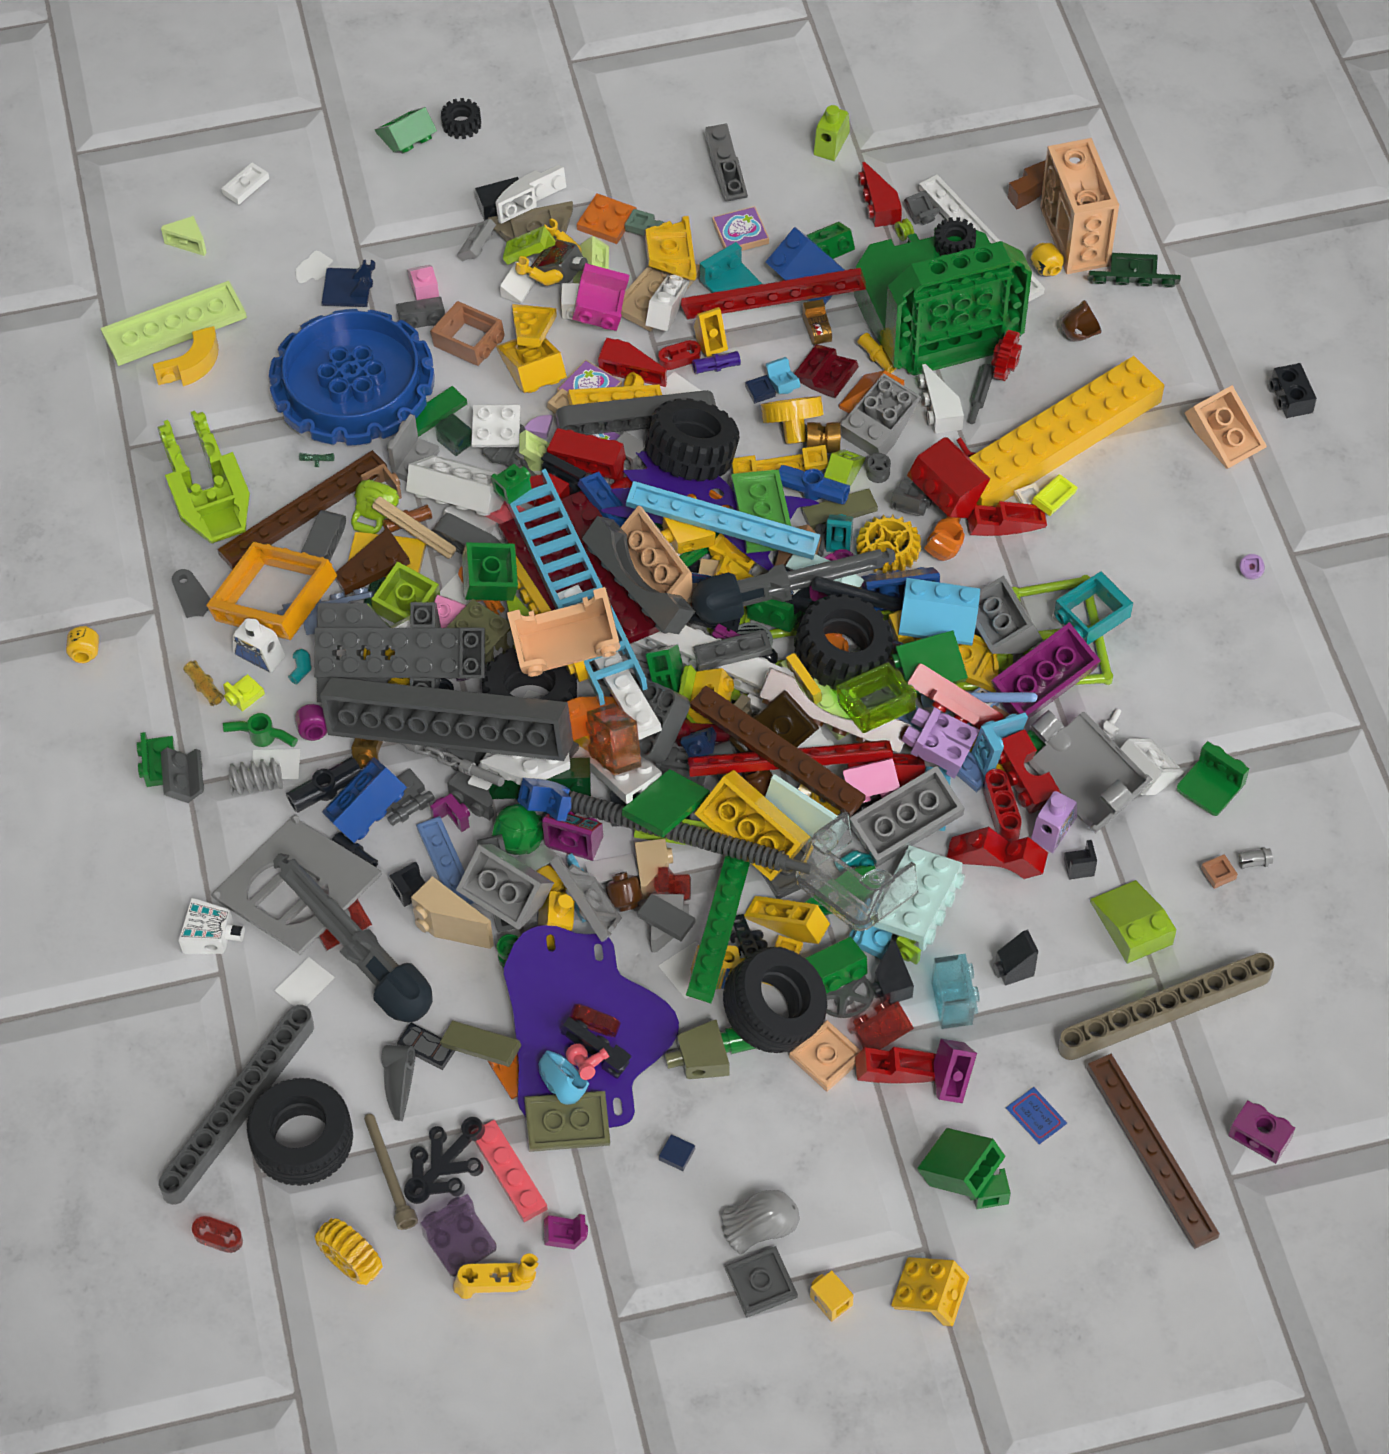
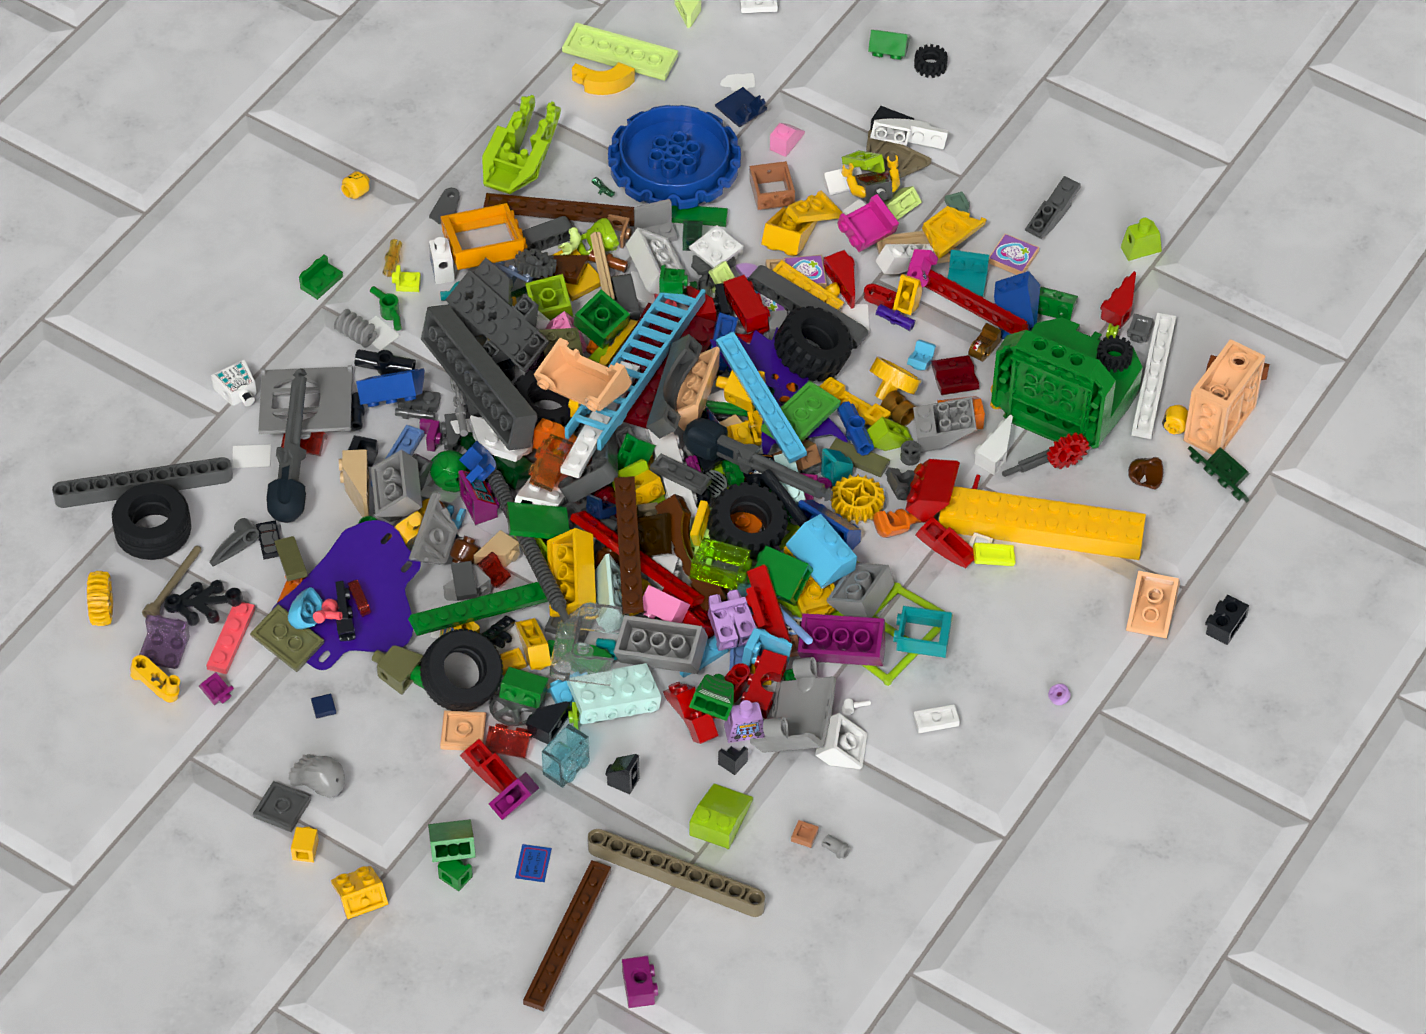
camera: 45 degrees right, 5 degrees down
dark grey bracket [161,748,204,803] -> none
clear red beam [192,1216,243,1253] -> none
magenta head [295,704,328,741] -> none
pearl gold bracket [351,738,383,769] -> none
dark grey bracket [396,297,445,329] -> none
light grey plate [457,219,496,261] -> none
orange plate [577,193,637,244] -> none
dark blue tile [745,375,776,404] -> none
green bracket [1176,741,1250,816] -> none
none -> dark grey gear [514,249,557,278]
none -> yellowish green piece [558,227,582,255]
none -> green torso [689,674,734,721]
none -> dark pink leg [907,249,938,288]
none -> white plate [913,704,960,733]

